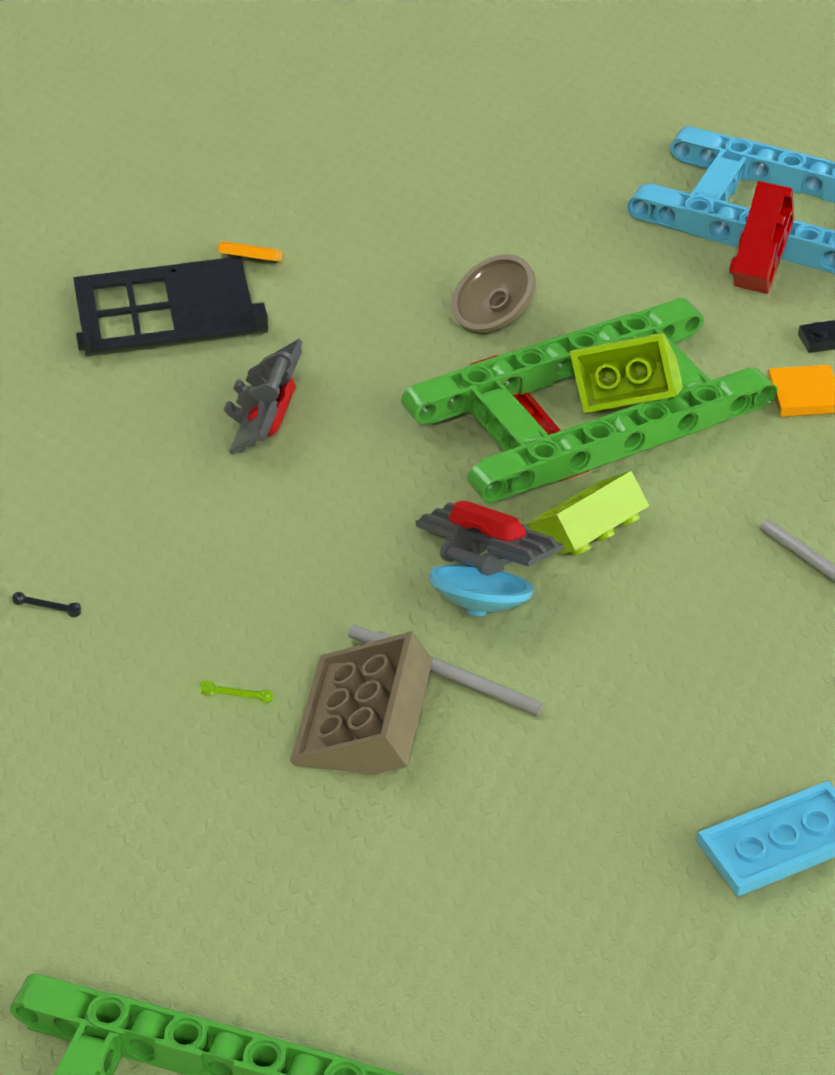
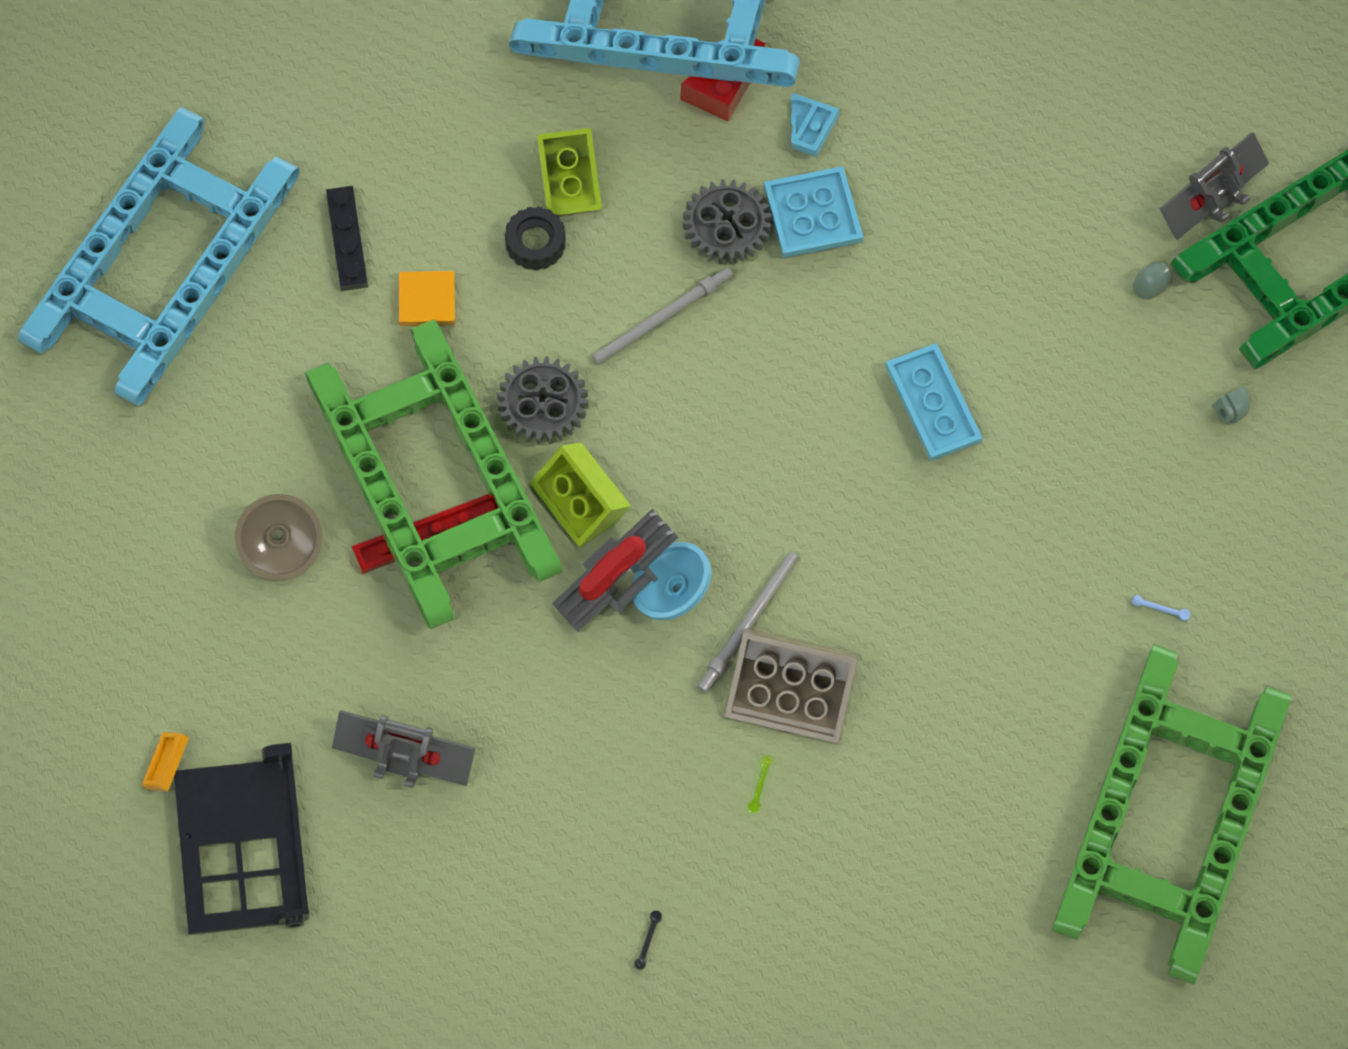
camera: 90 degrees left, 25 degrees up
lime slope [570,333,683,413] -> none
red wedge [729,181,795,294] -> none
none -> dark grey gear [497,356,588,445]

